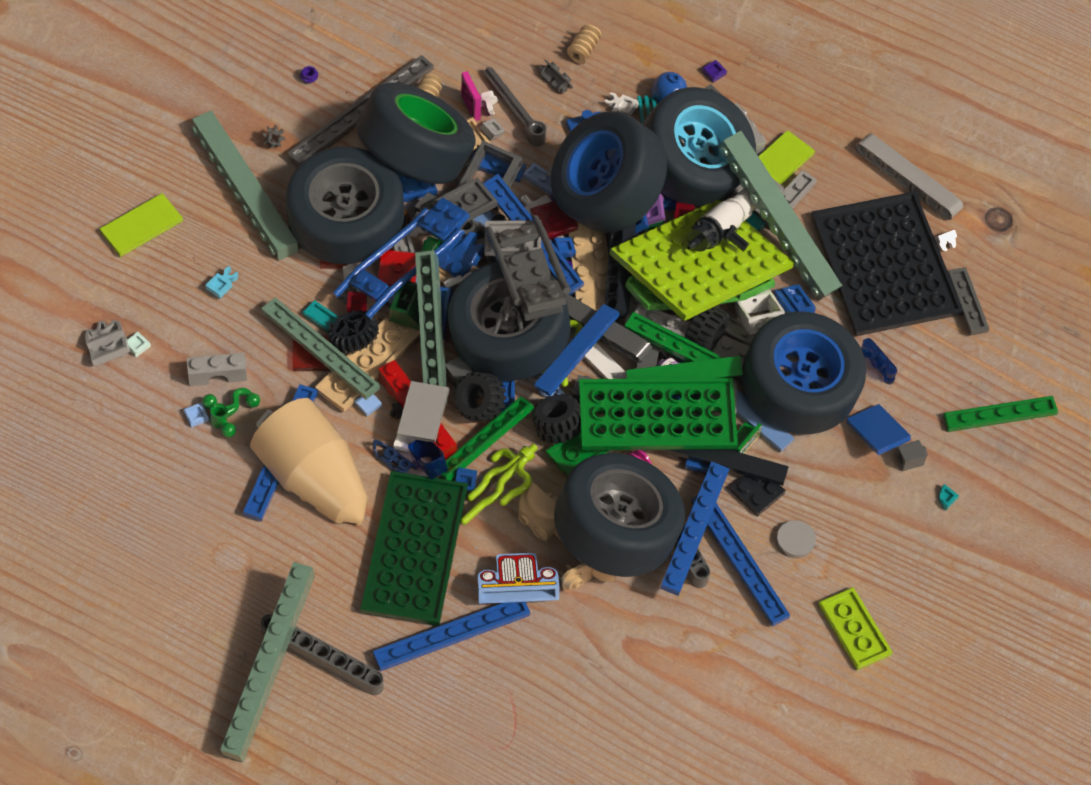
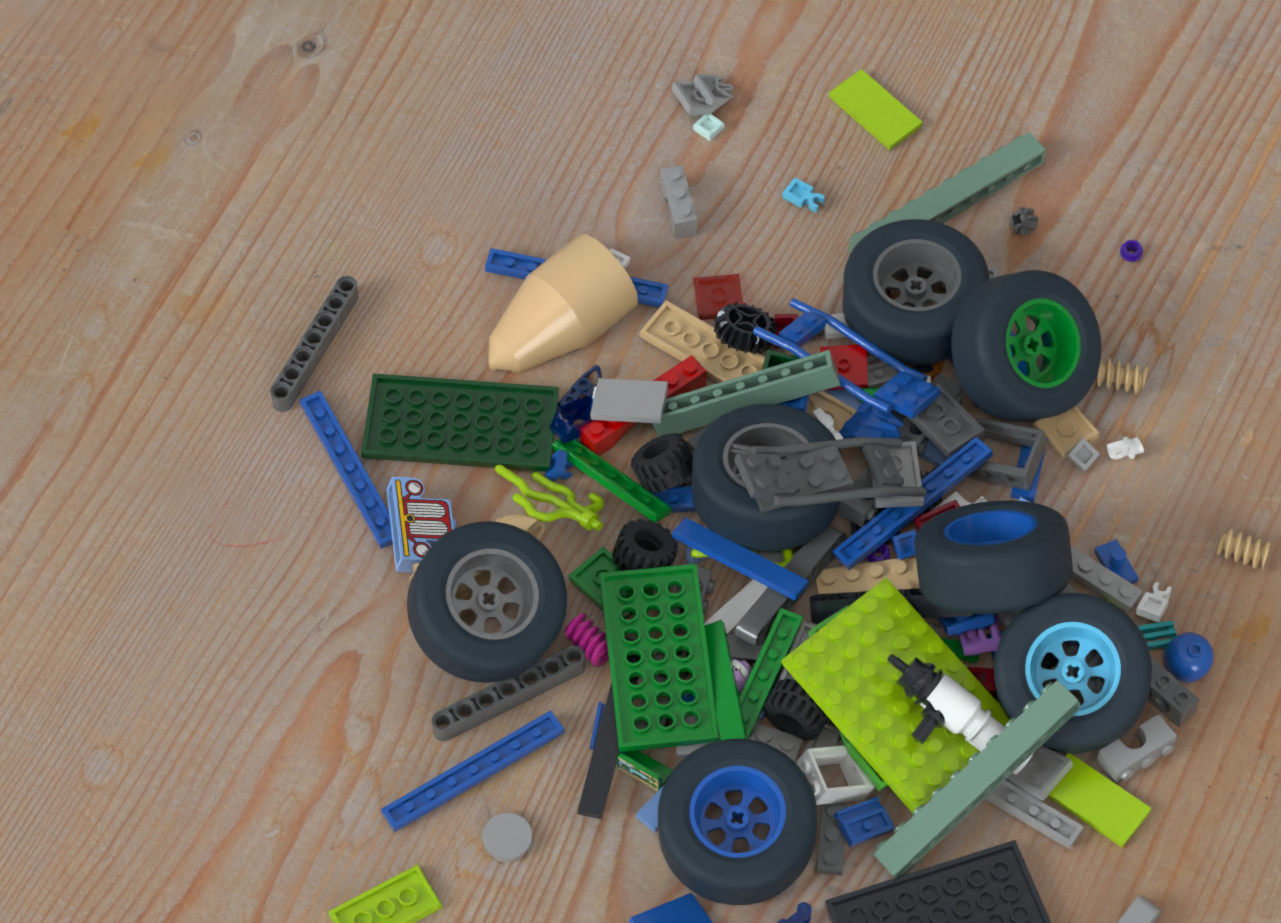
camera: 90 degrees right, 0 degrees up
light blue tile [183,402,209,428] -> none
green piece [202,388,261,438] -> none
sand green brick [220,562,315,763] -> none
sand green plate [261,297,380,400] -> none
flat silver plate [288,55,434,166] -> none
teal tile [302,300,340,333] -> none
light blue tile [355,394,382,416] -> none
dark pink tile [461,71,481,121] -> none
flat silver piece [483,67,547,147] -> none
dark grey hinge [539,59,574,93] -> none
blue plate [660,462,730,596] -> none
dark purple tile [702,60,727,83] -> none
black plate [730,475,786,517] -> none

